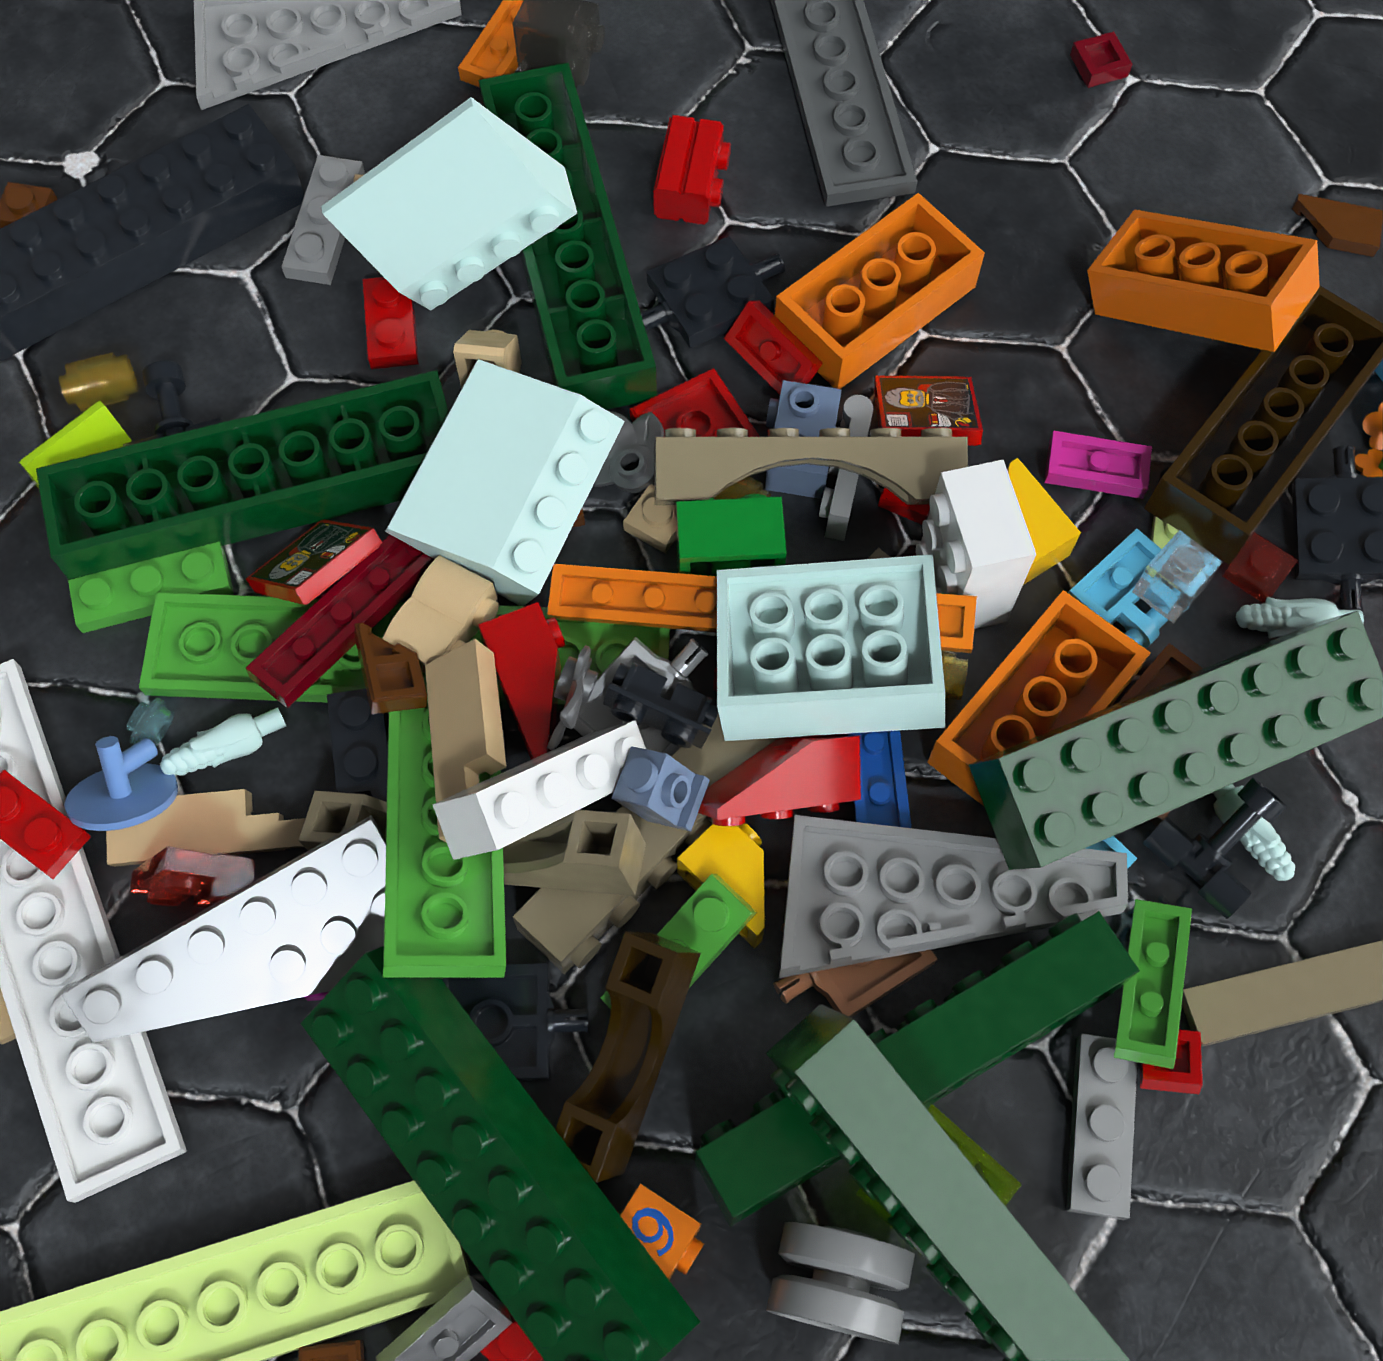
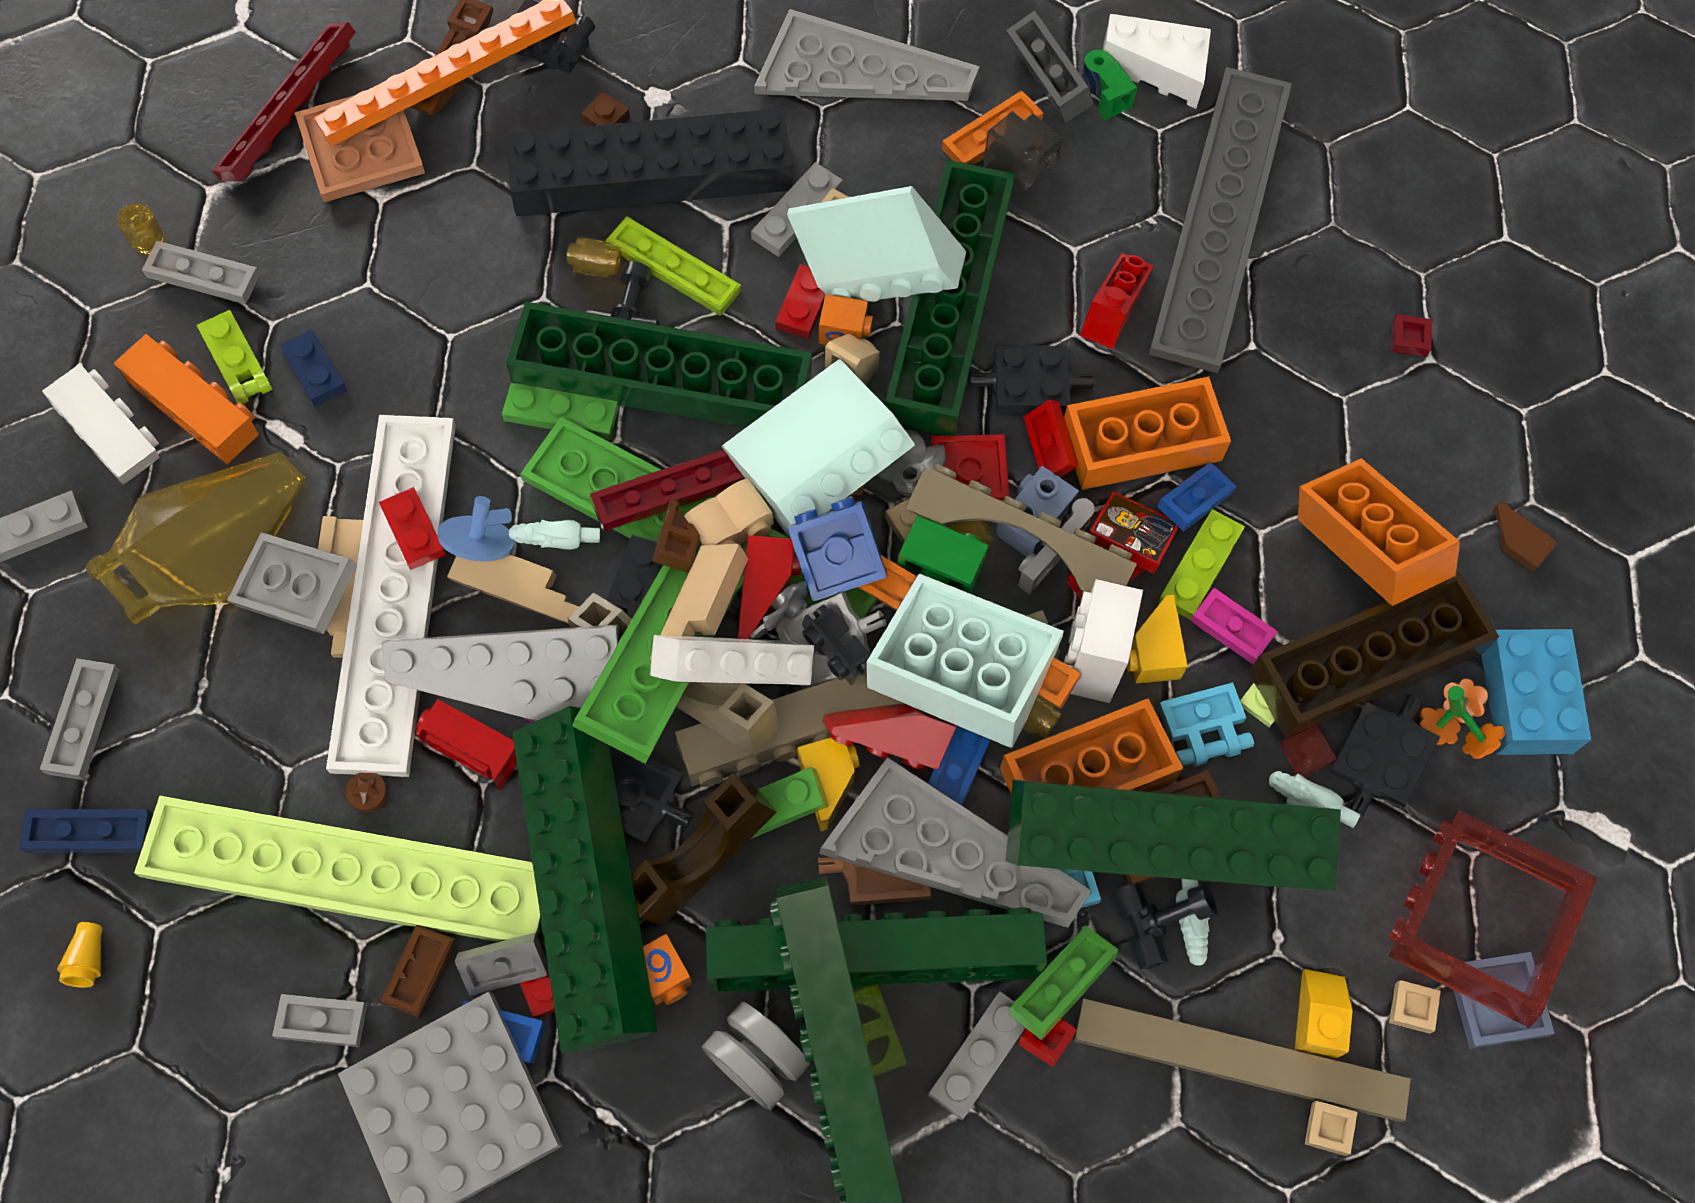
camera: 25 degrees right, 0 degrees up
lime slope [19,401,132,488] -> none
clear light blue plate [126,698,175,747] -> none
clear red plate [129,846,255,908] -> none
tile [246,519,382,605] -> none
sand blue brick [612,746,710,832] -> none
red brick [653,115,731,225] -> none
clear brick [1132,530,1222,624] -> none
none -> reddish brown tile [345,773,388,813]
none -> red window [416,699,517,792]
none -> lime tile [606,216,741,316]
none -> plate [787,496,887,602]
none -> orange brick [819,294,873,345]
none -> red slope [1080,253,1154,349]
none -> blue plate [1157,462,1237,532]
none -> lime plate [1158,509,1245,620]

